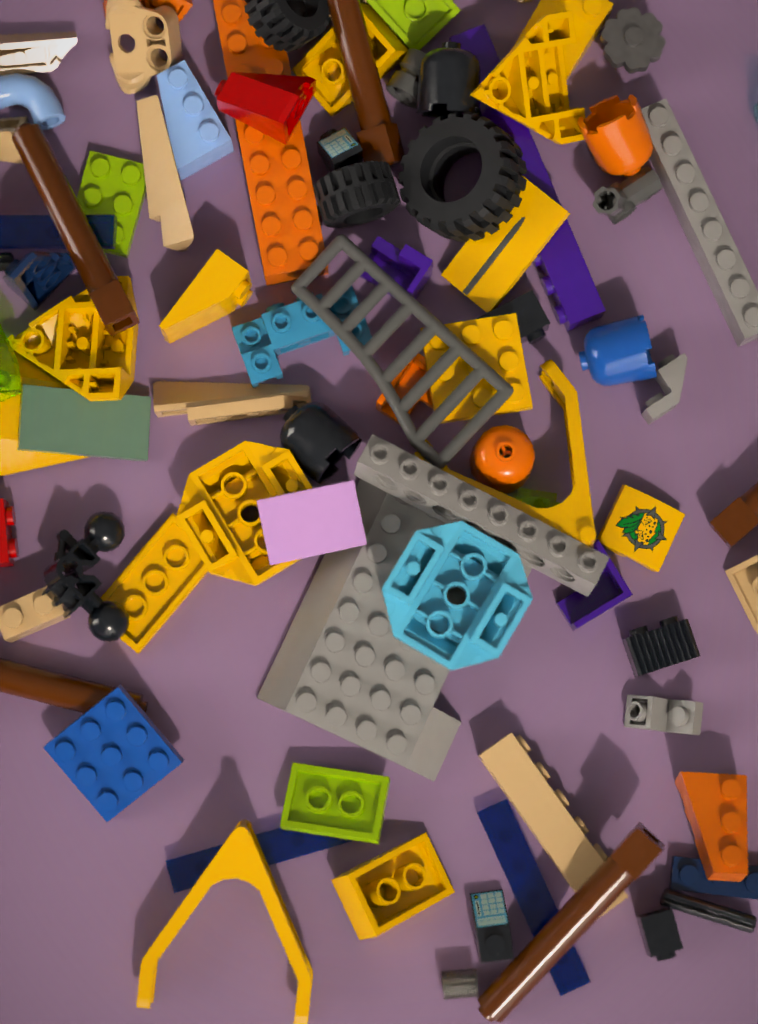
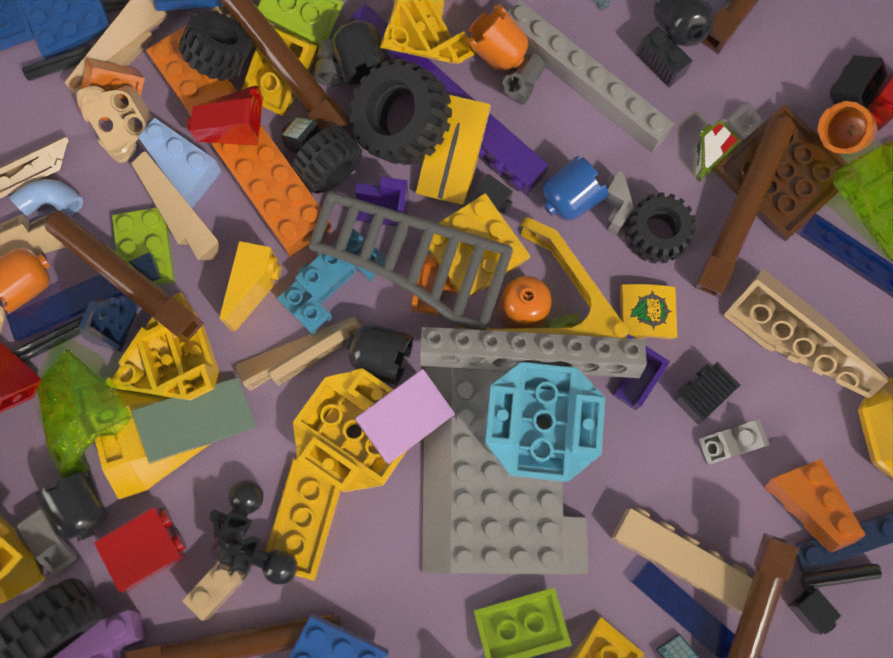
camera: 25 degrees left, 5 degrees down
none -> black tyre [625,192,696,264]

